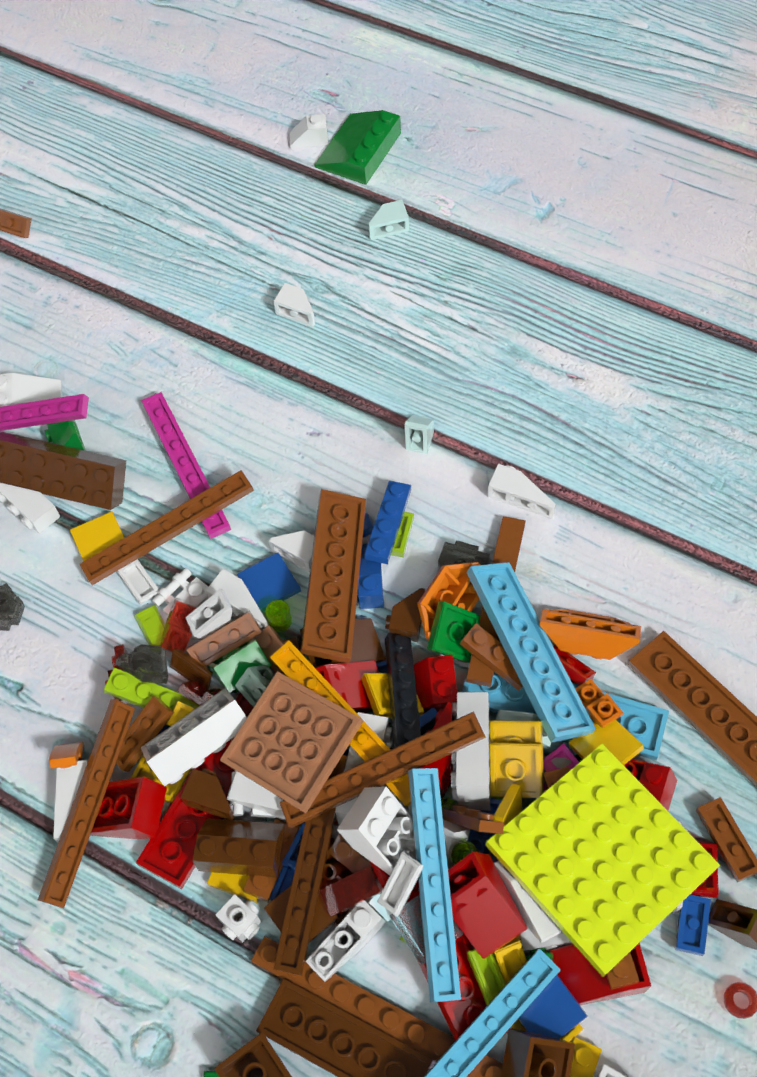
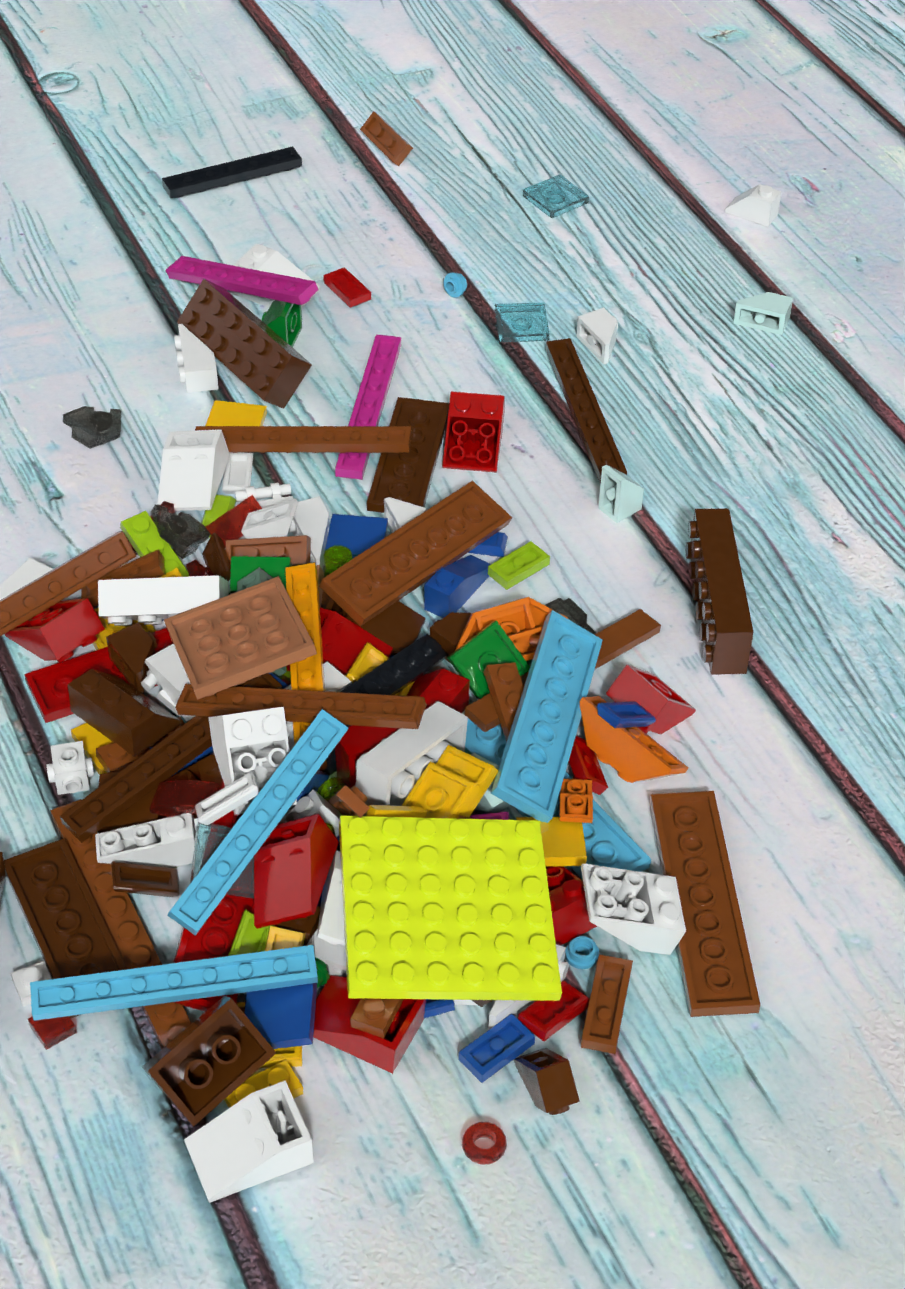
camera: 30 degrees right, 15 degrees down
orange slope [49,742,84,768] -> none
green slope [314,110,401,185] -> none
blue plate [365,480,411,564] -> none
white slope [488,464,556,519] -> none
none -> reddish brown tile [111,862,179,897]
none -> white slope [157,429,230,511]
none -> red plate [323,267,371,308]
none -> reddish brown plate [367,397,450,513]
none -> red slope [442,391,505,473]
none -> medium azure plate [443,272,467,298]
none -> clear light blue tile [494,303,550,342]
none -> clear light blue tile [523,174,589,219]
none -> reddish brown plate [545,338,627,483]
none -> medium azure plate [565,936,599,969]
none -> white slope [581,863,686,955]
none -> blue tile [597,702,656,728]
none -> red slope [606,665,696,734]
none -> reddish brown brick [685,508,754,675]

